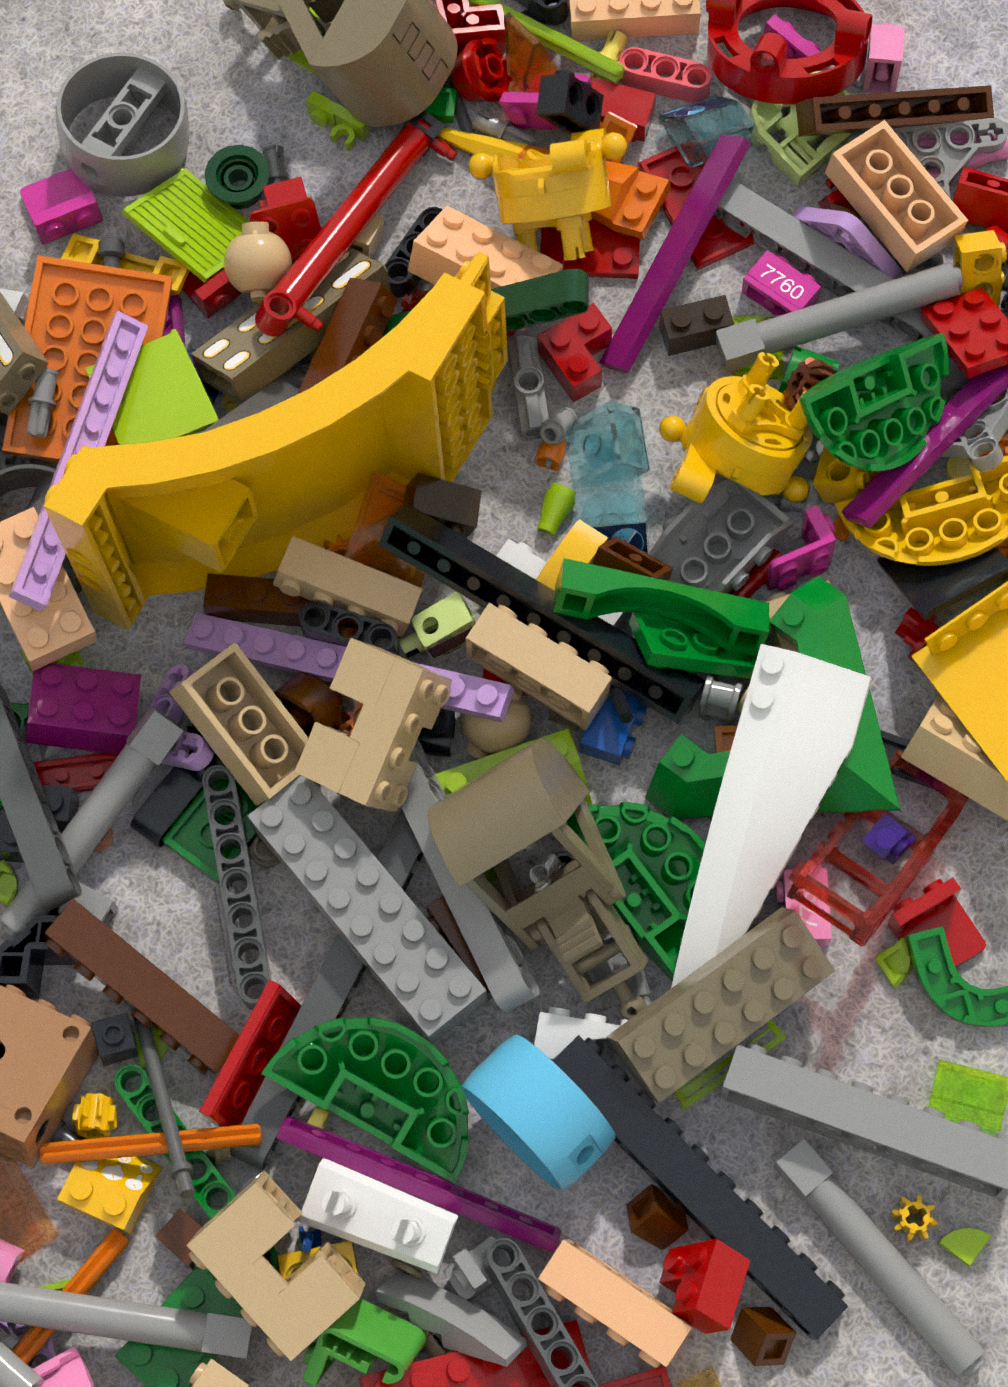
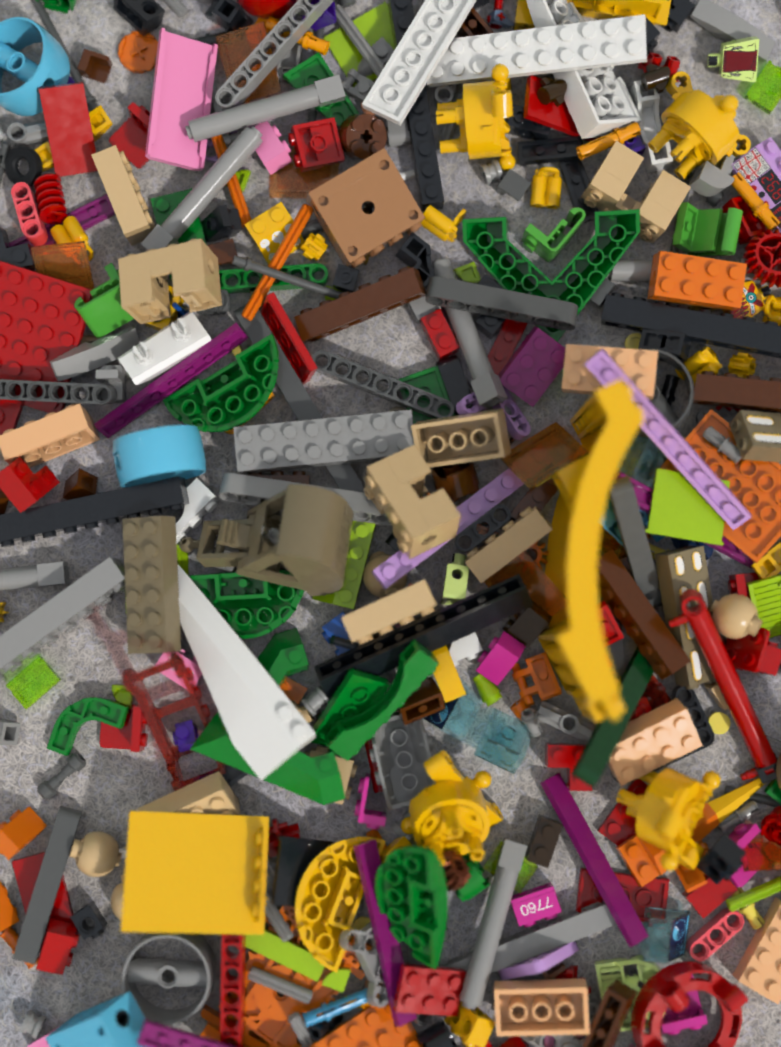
camera: 120 degrees right, 15 degrees up
none -> black brick [201,205,242,242]
none -> red brick [420,309,460,361]
none -> dark pink brick [476,631,526,686]
none -> clear orange piece [500,422,589,490]
none -> orange plate [512,652,562,707]
none -> light yellow tile [708,712,730,734]

